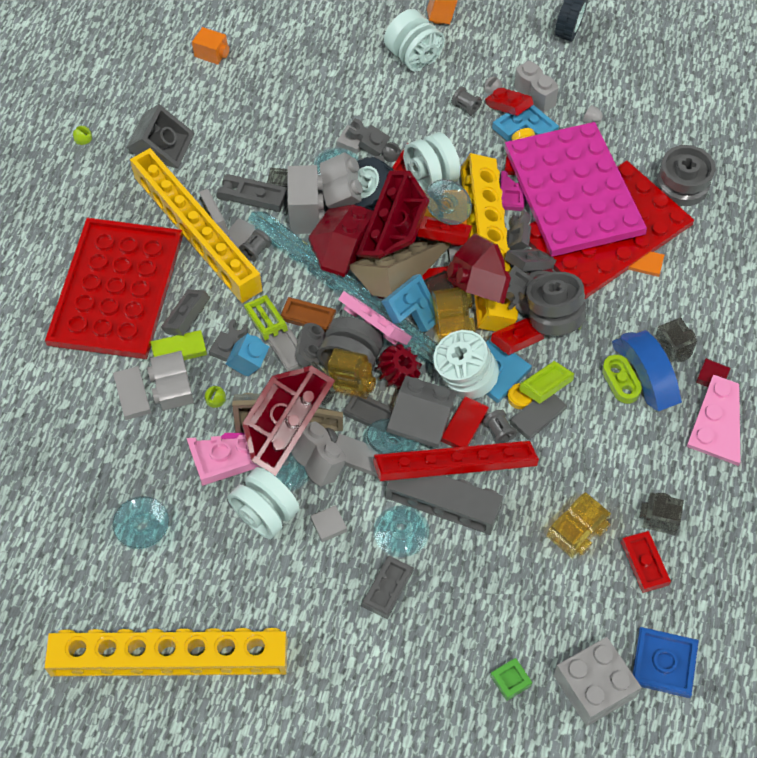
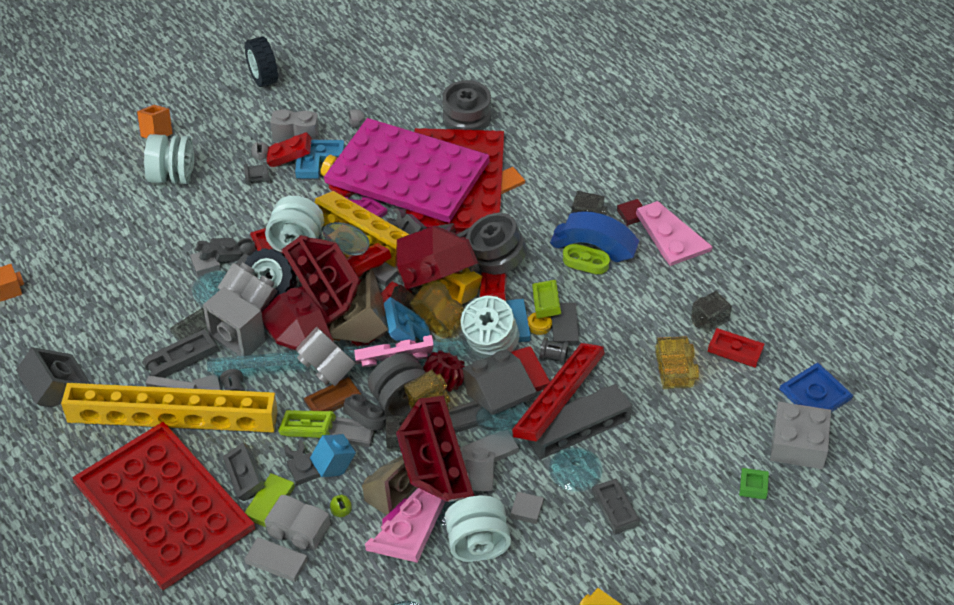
camera: 50 degrees left, 10 degrees down
none -> light grey brick [296,327,356,386]

